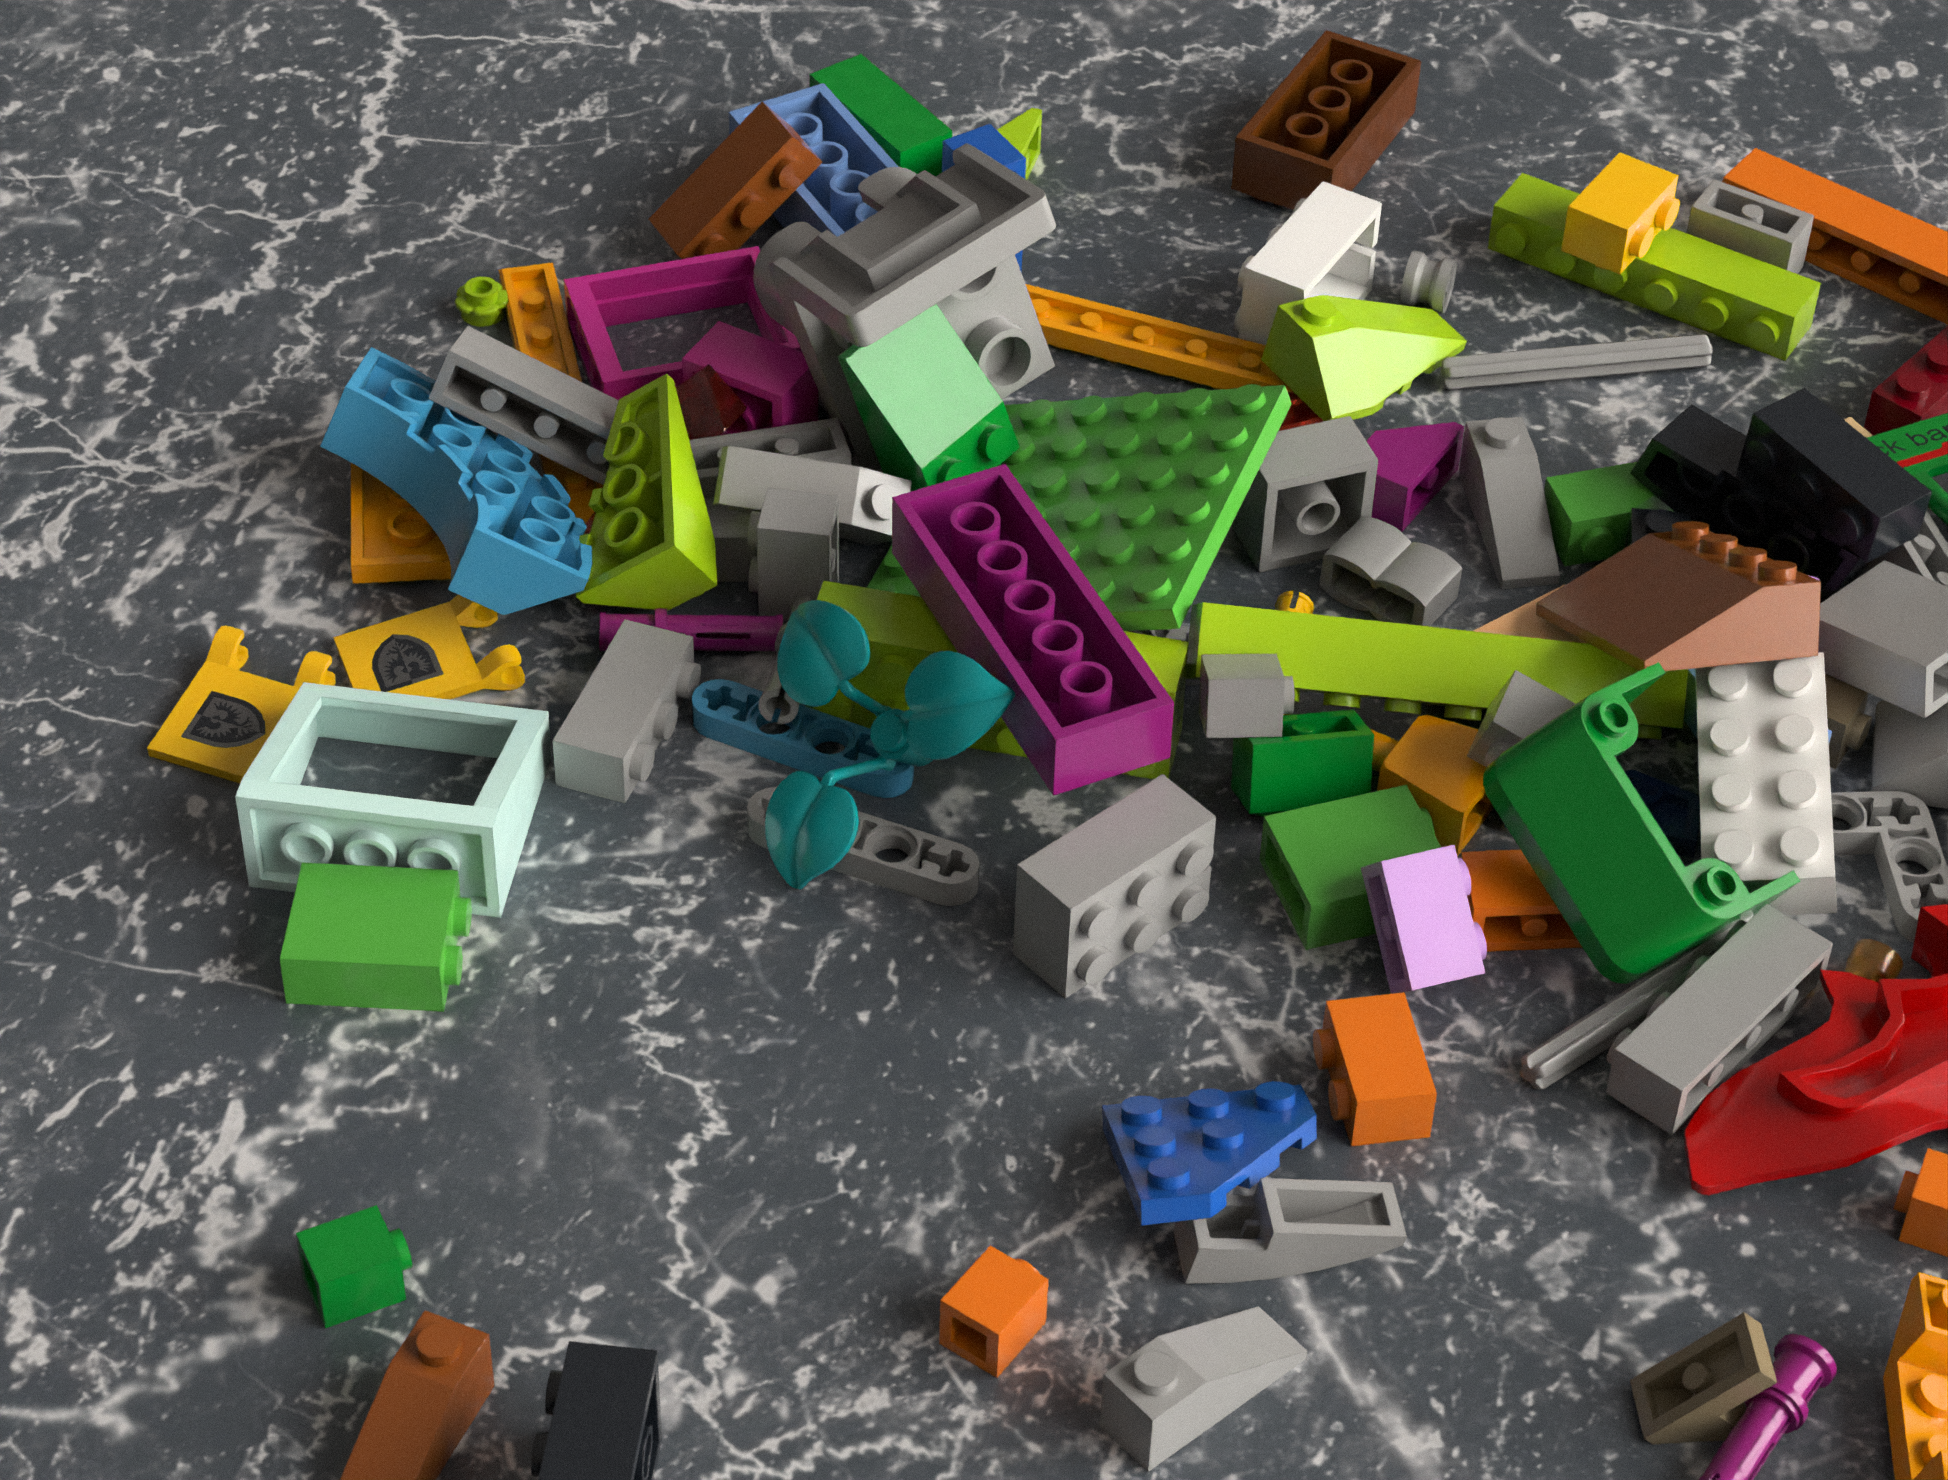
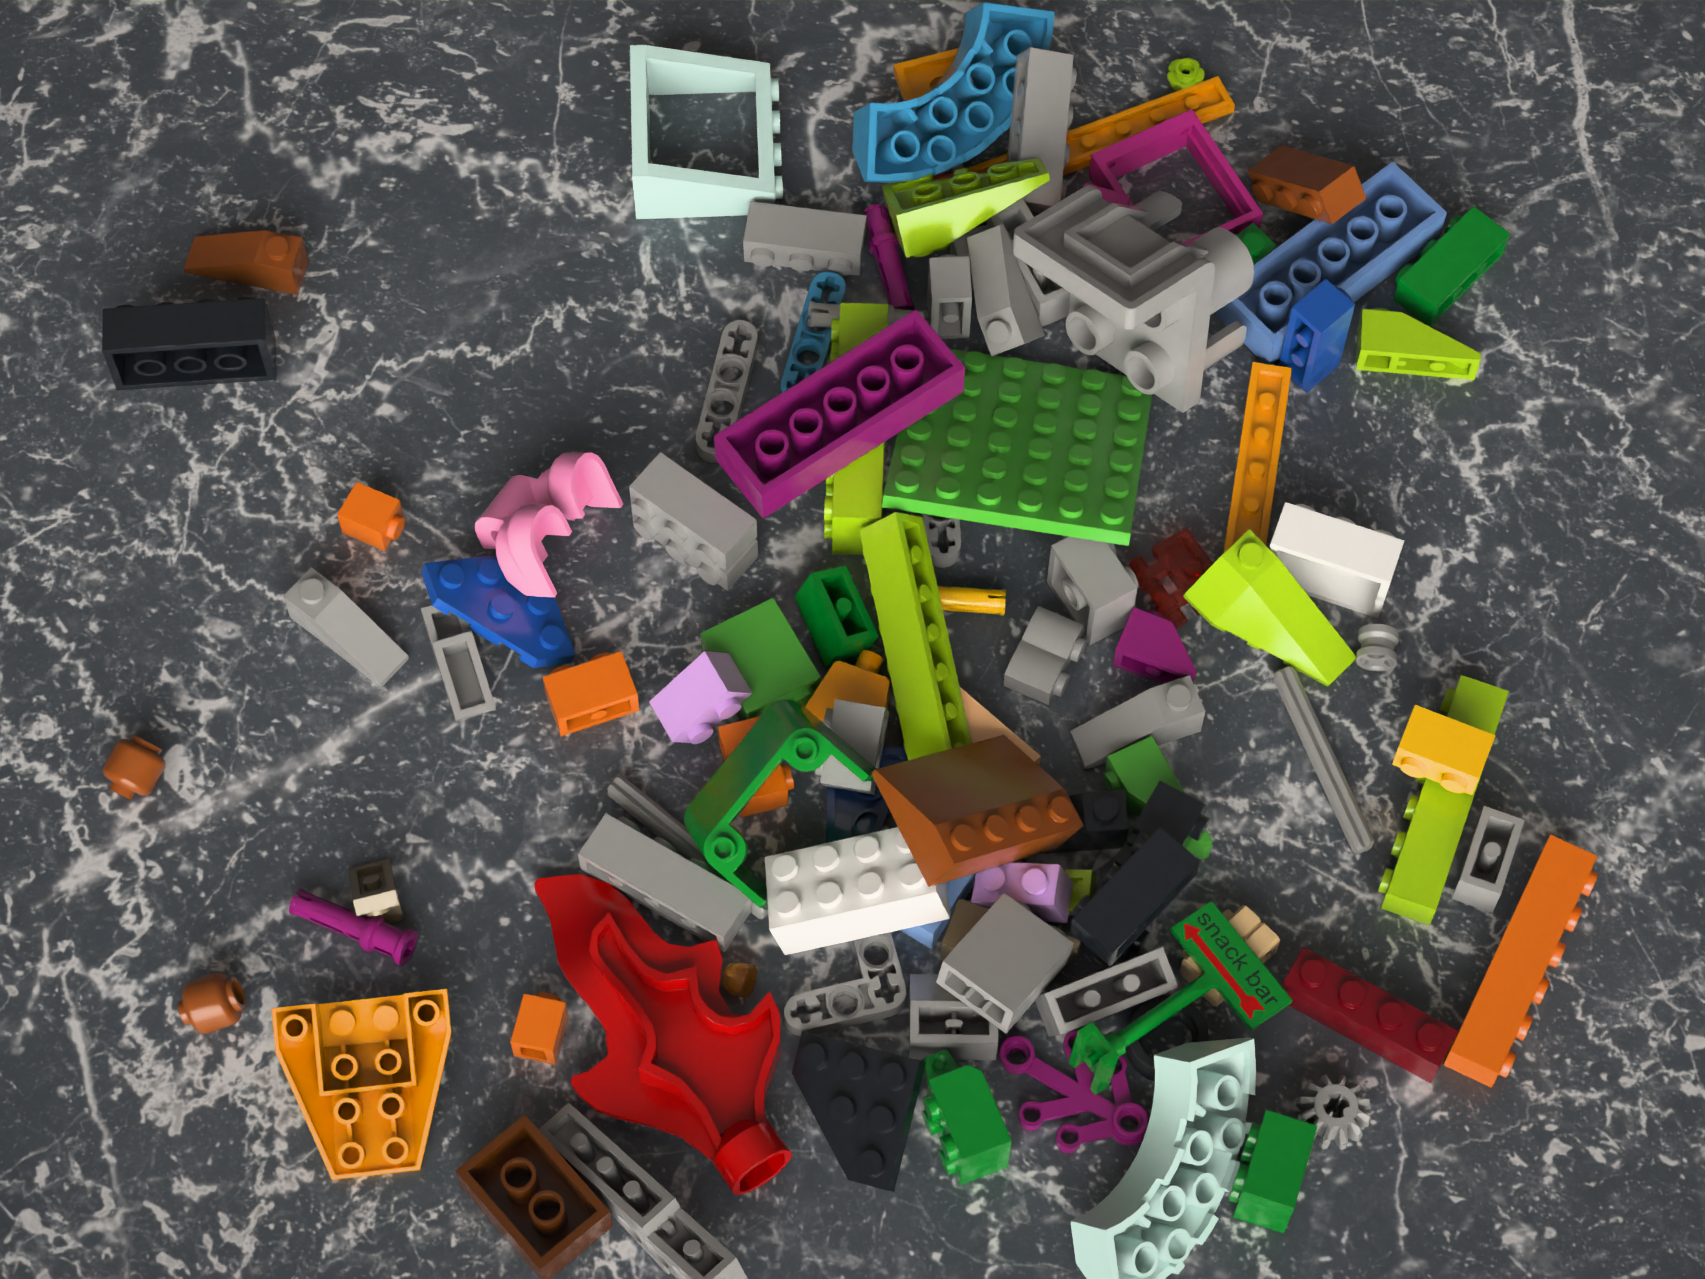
camera: 80 degrees right, 20 degrees up
yellow flag [147,625,336,783] -> none
bright green brick [279,862,472,1012] -> none
green brick [296,1205,412,1329] -> none
yellow flag [333,595,525,700] -> none
teal plant [765,600,1016,890] -> none
slope [838,304,1020,492] -> none
light grey brick [1199,654,1295,738] -> none
reddish brown brick [1231,30,1421,210] -> none
none -> bright pink piece [475,452,623,598]

